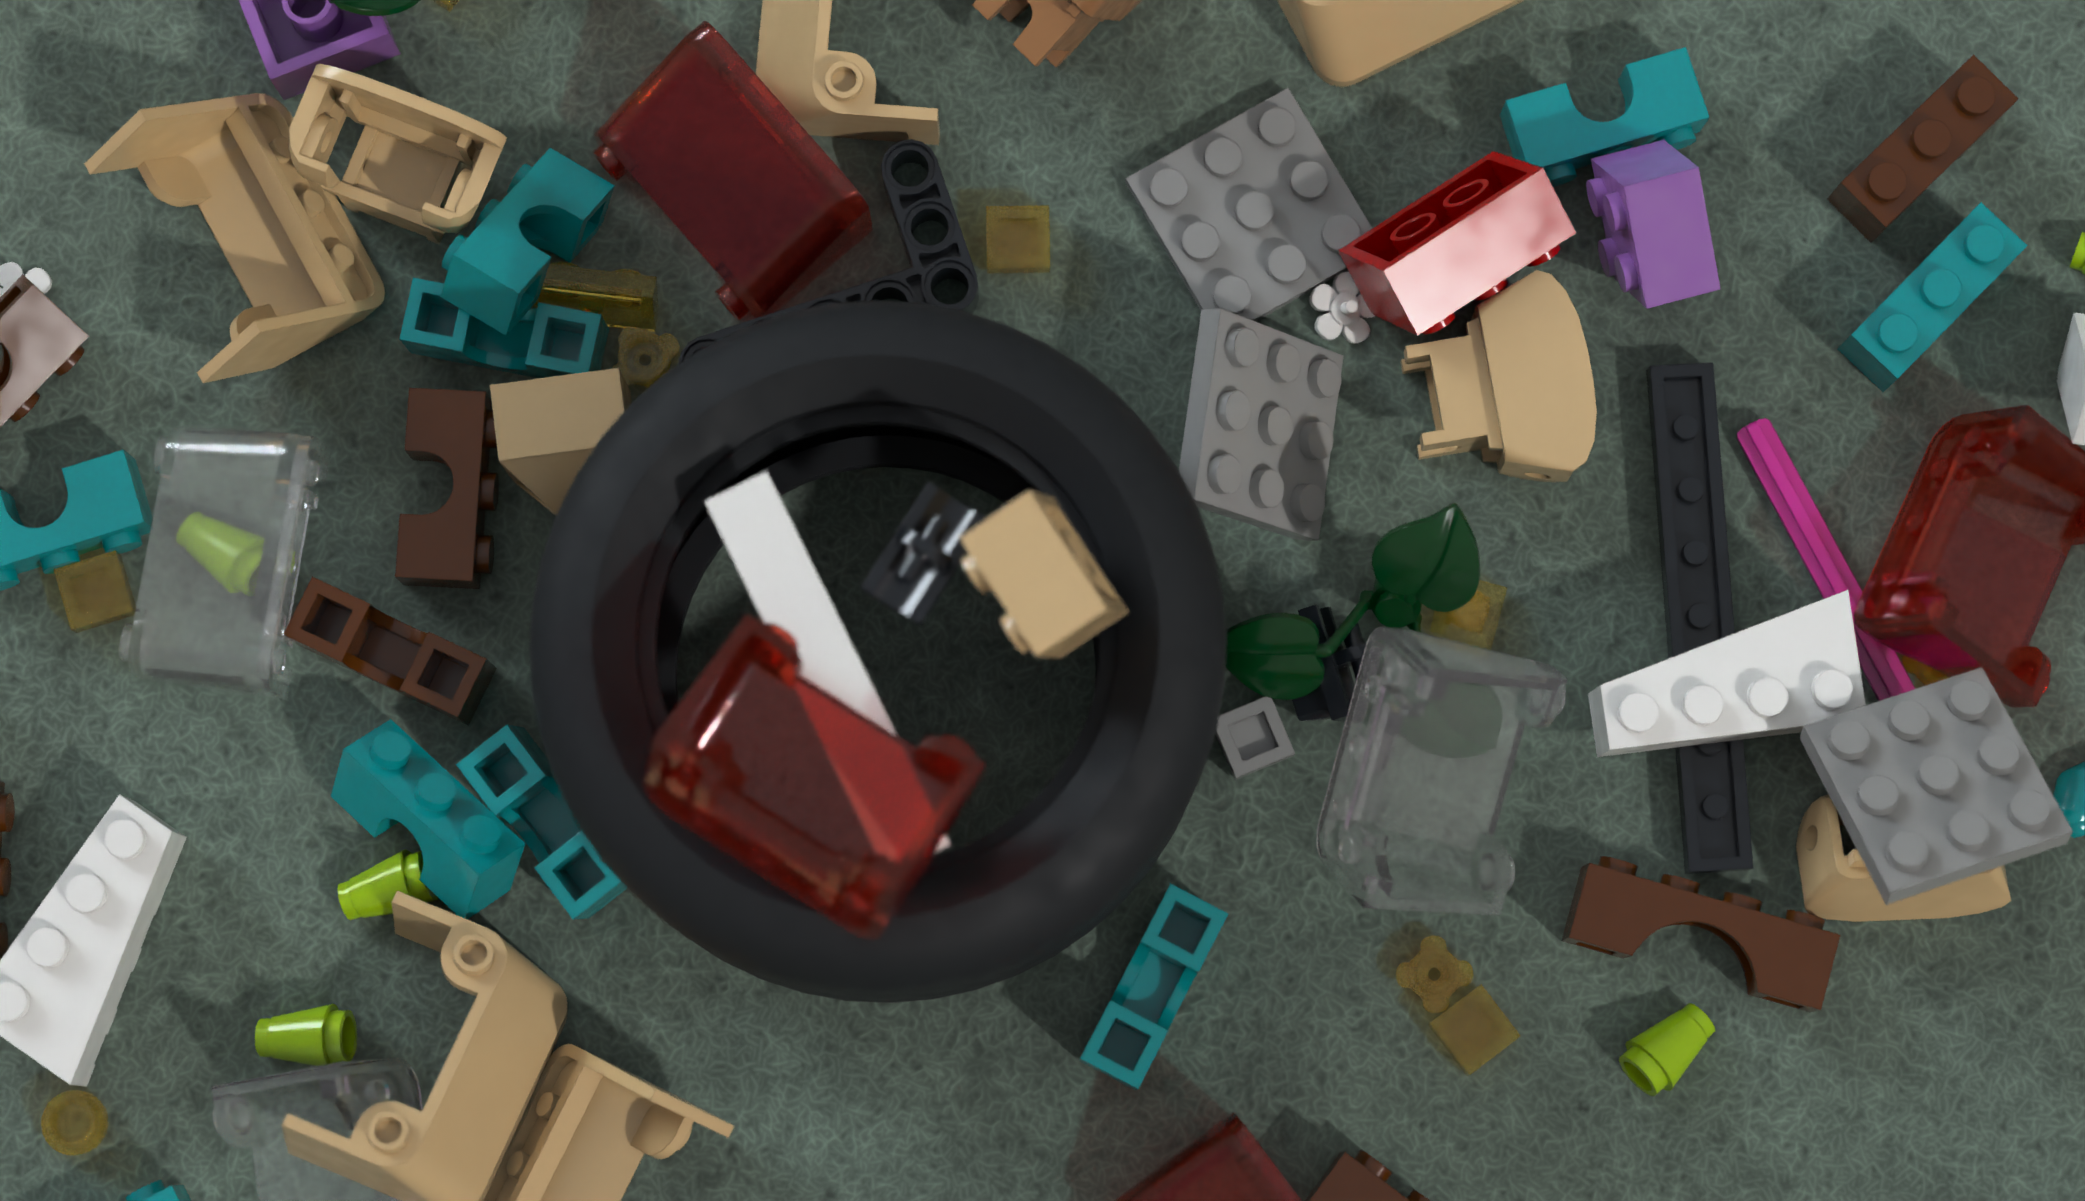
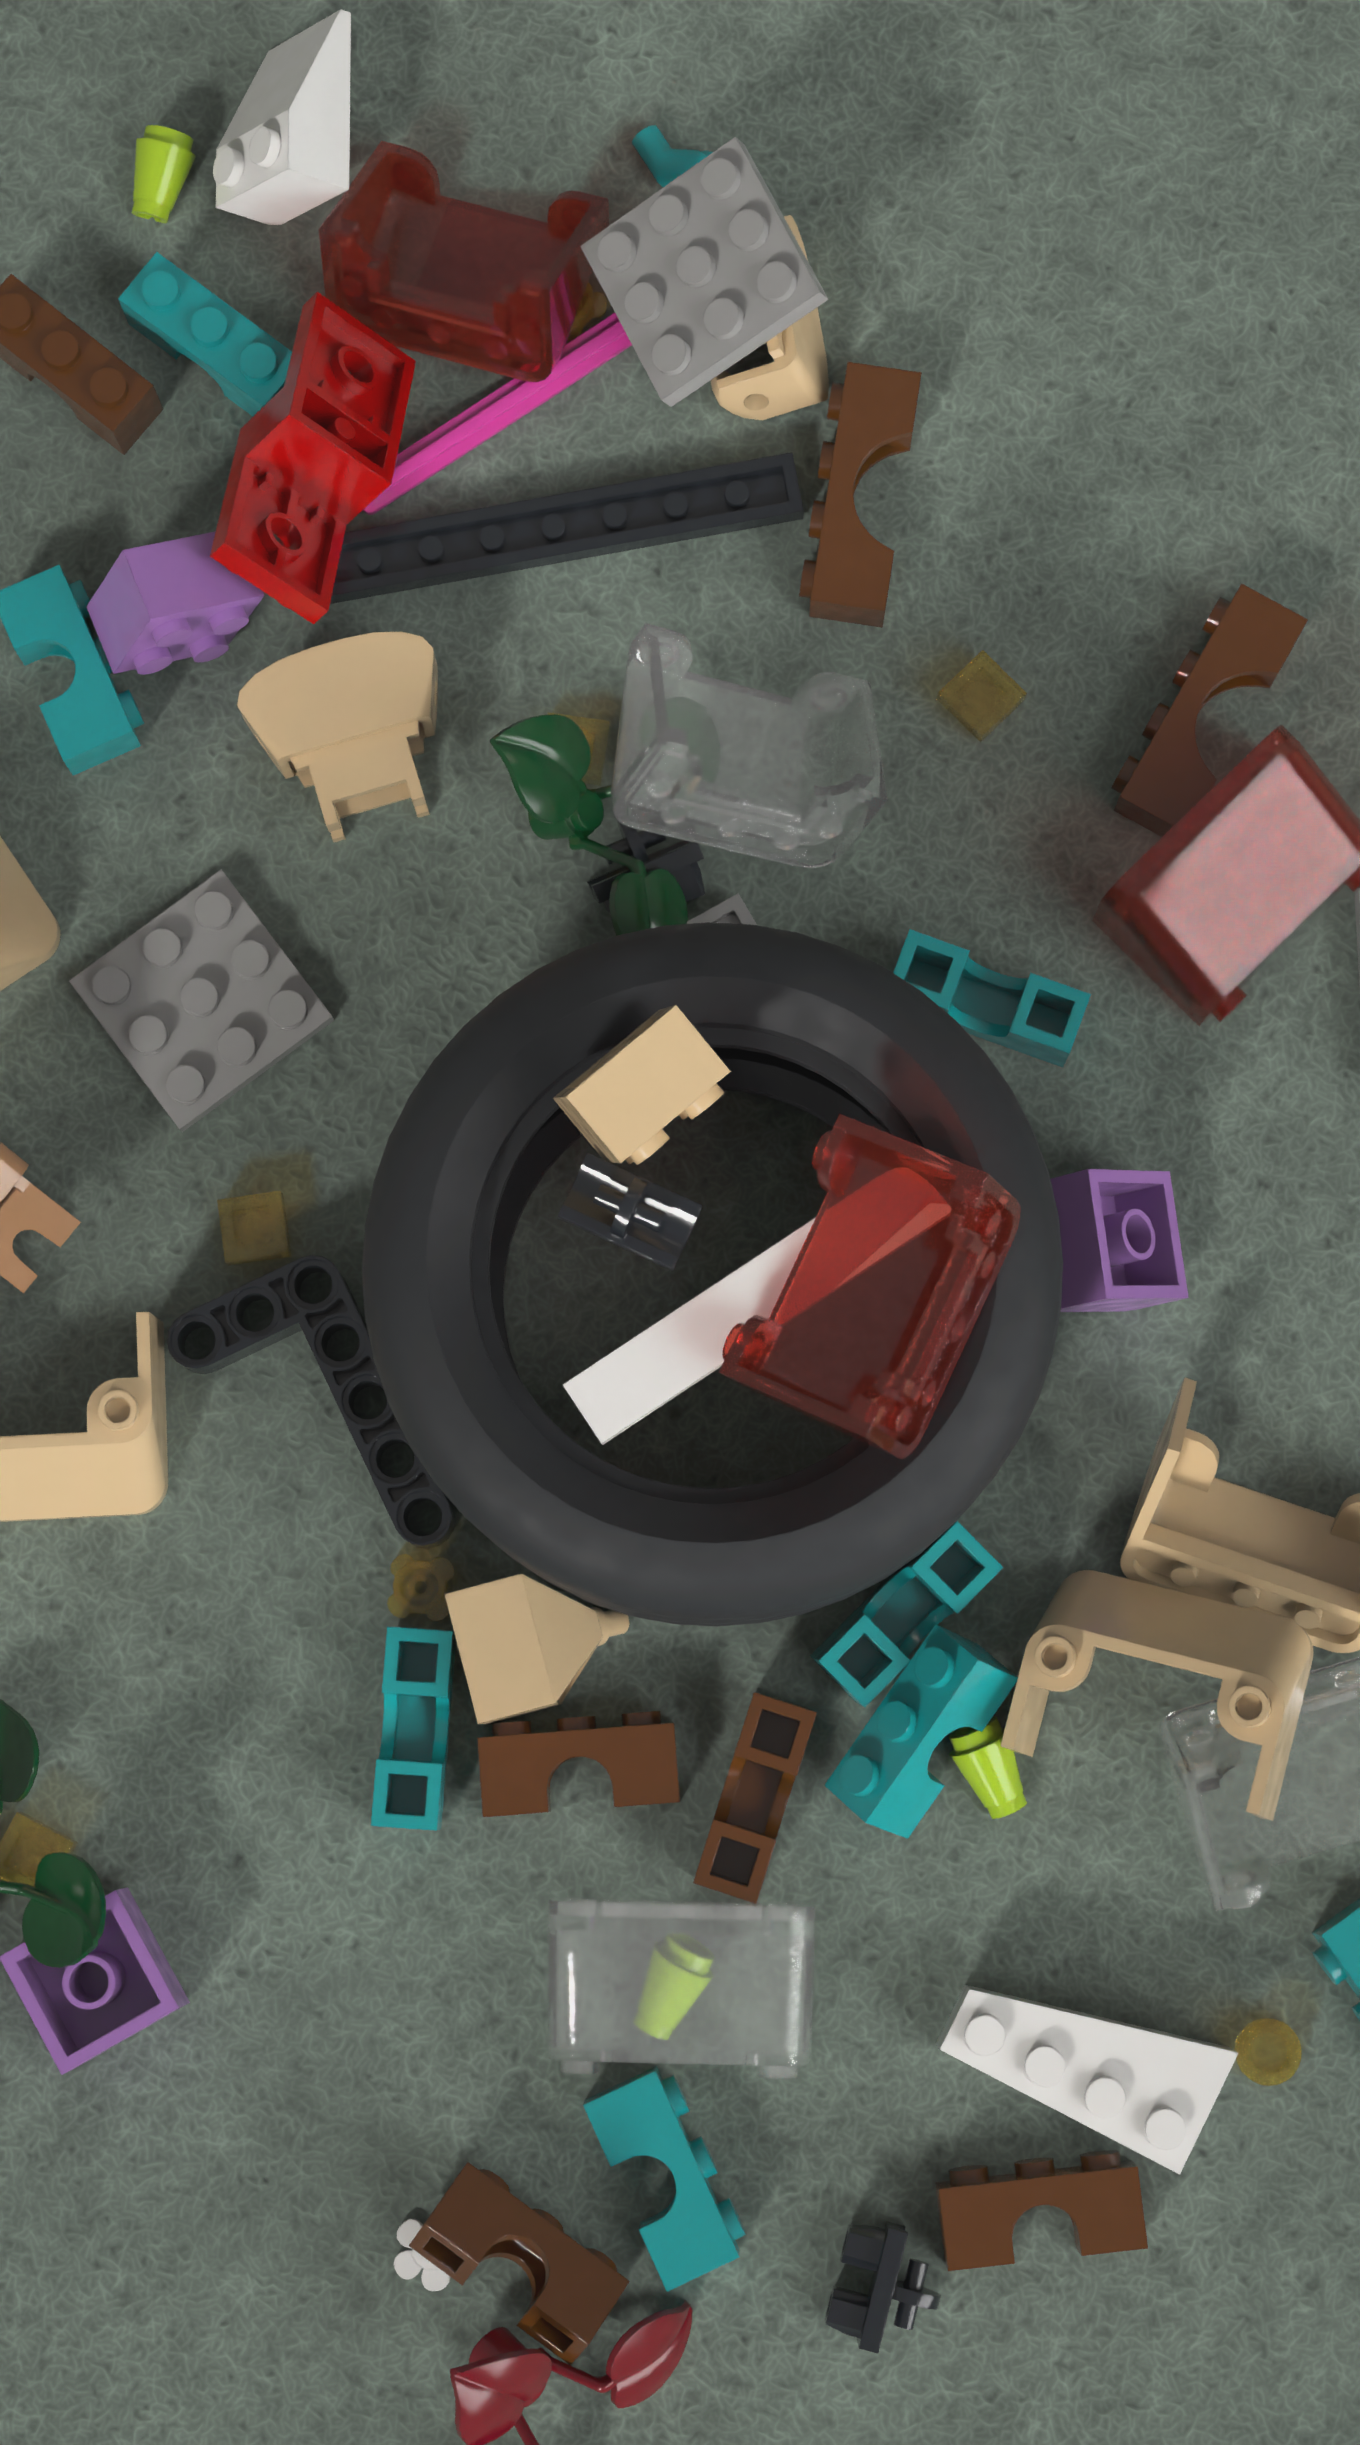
camera: 90 degrees left, 0 degrees up
clear yellow plate [54,550,138,633] -> none
tan windscreen [84,93,385,383] -> none
lime cone [255,1004,357,1069] -> none
tan piece [289,64,507,244] -> none
teal arch [440,148,615,335] -> none
clear yellow plate [531,262,659,332] -> none
clear red windscreen [592,20,873,321] -> none
light grey plate [1179,308,1344,541] -> none
white plant [1309,272,1375,344] -> none
brick [1338,151,1576,336] -> none
clear yellow plate [1395,935,1473,1013] -> none
white wedge [1588,590,1866,757] -> none
lime cone [1619,1003,1715,1096] -> none
none -> red bracket [210,291,416,624]
none -> medium lavender brick [1050,1169,1189,1312]

